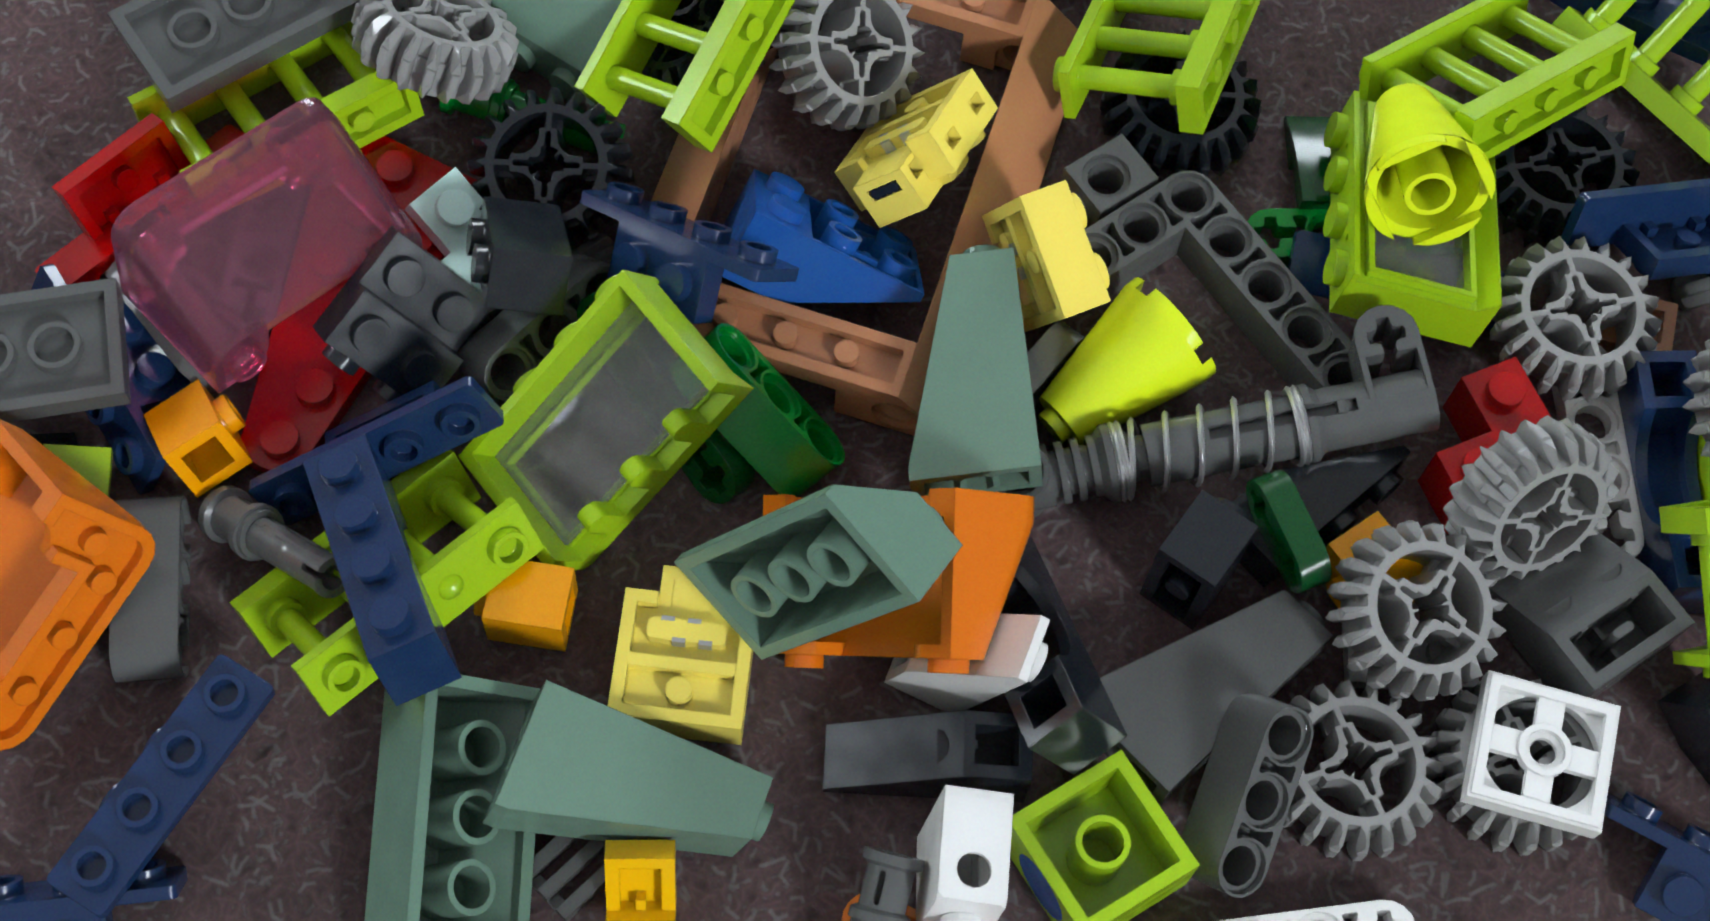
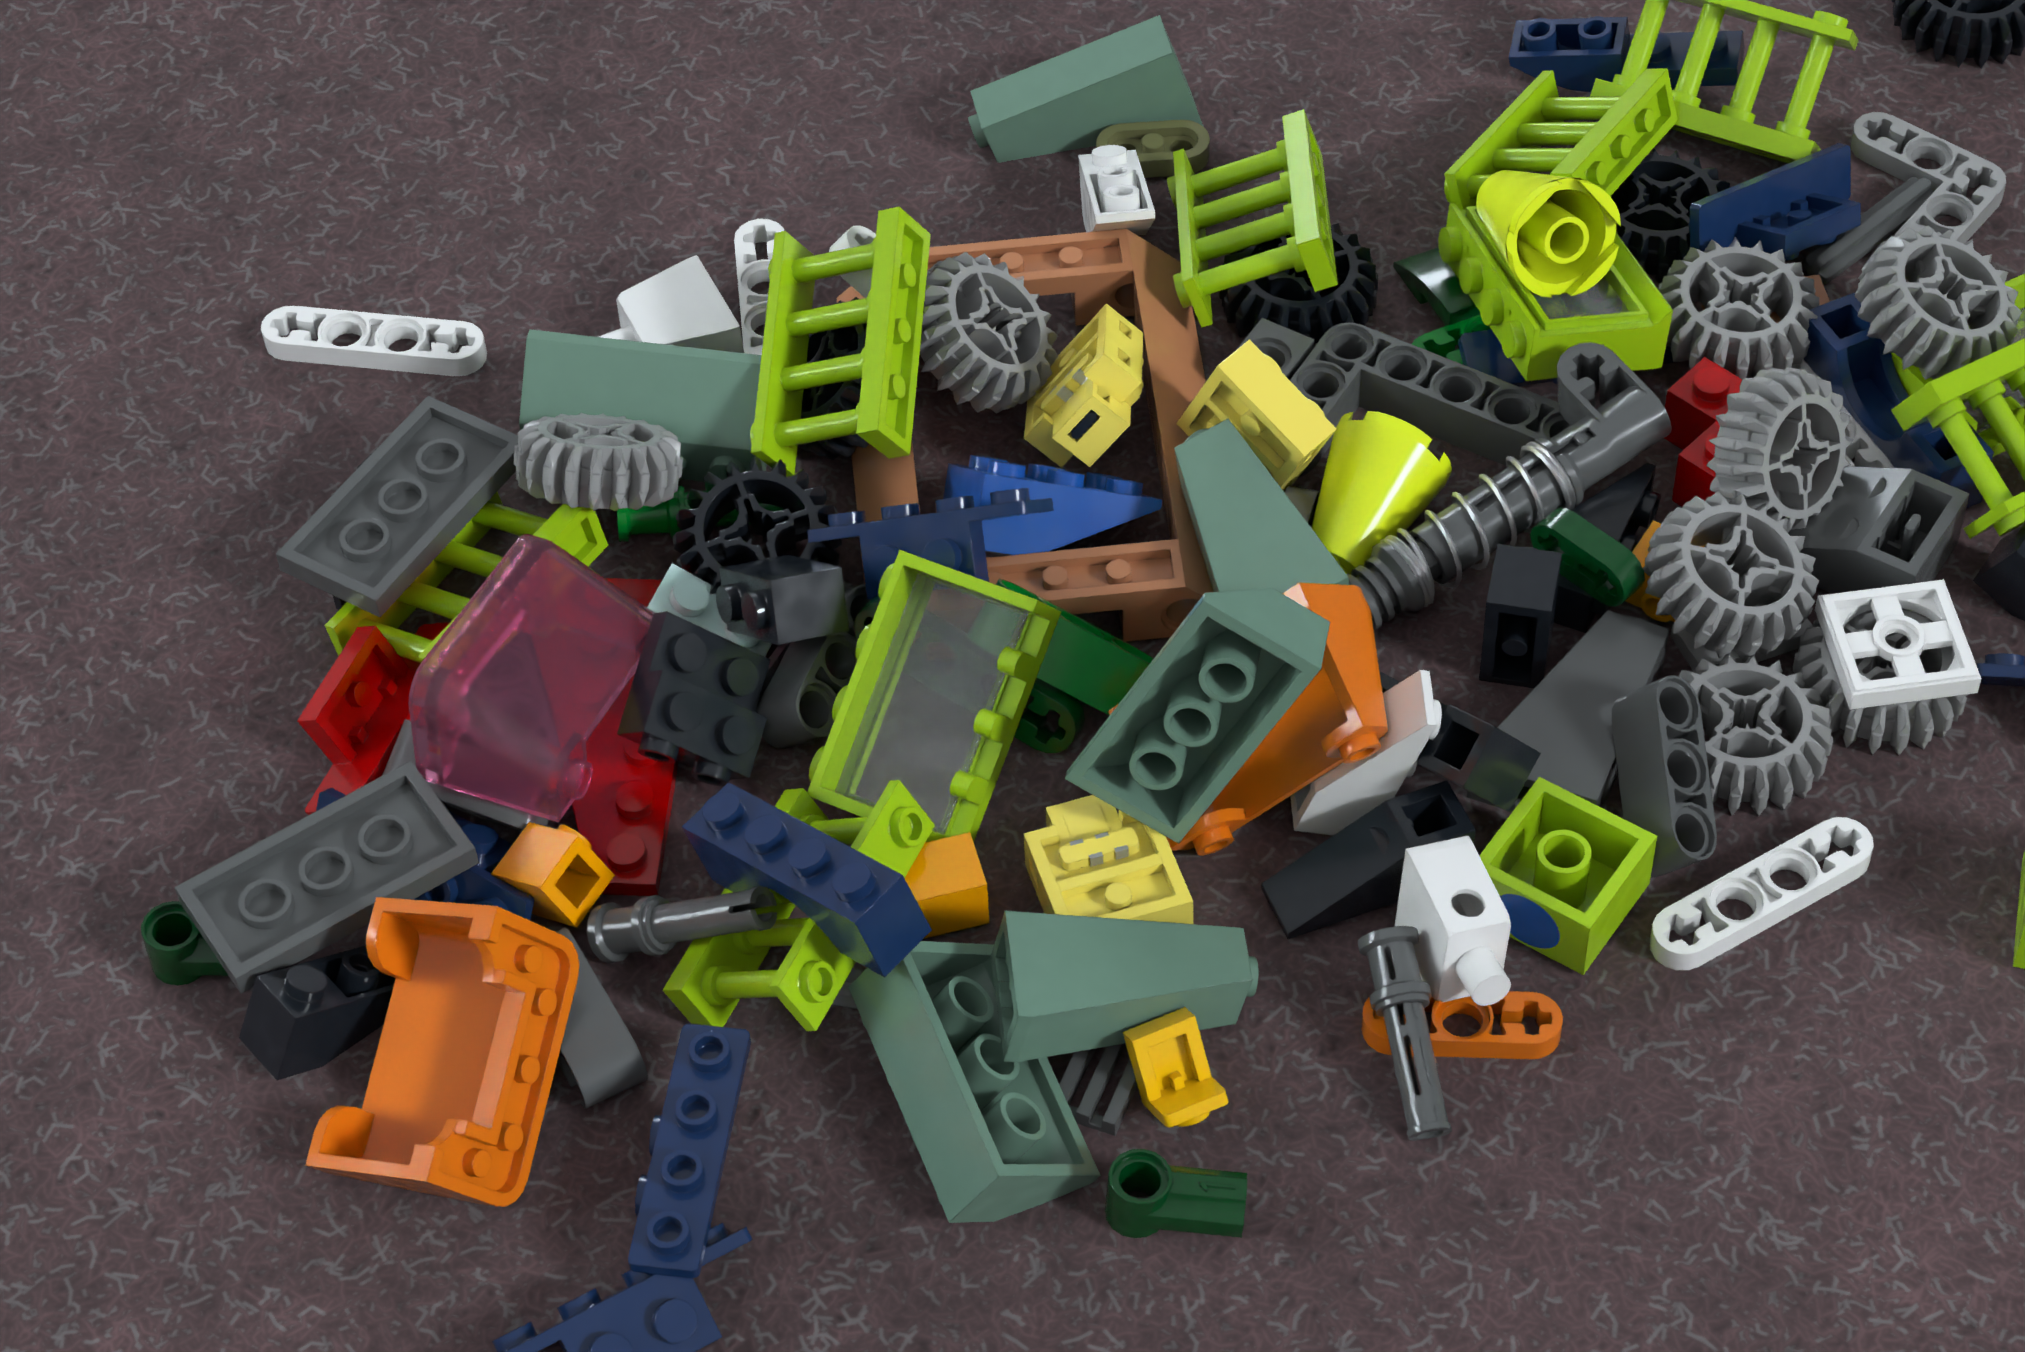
camera: 15 degrees left, 15 degrees down
dark blue bracket [249,376,504,525] -> none

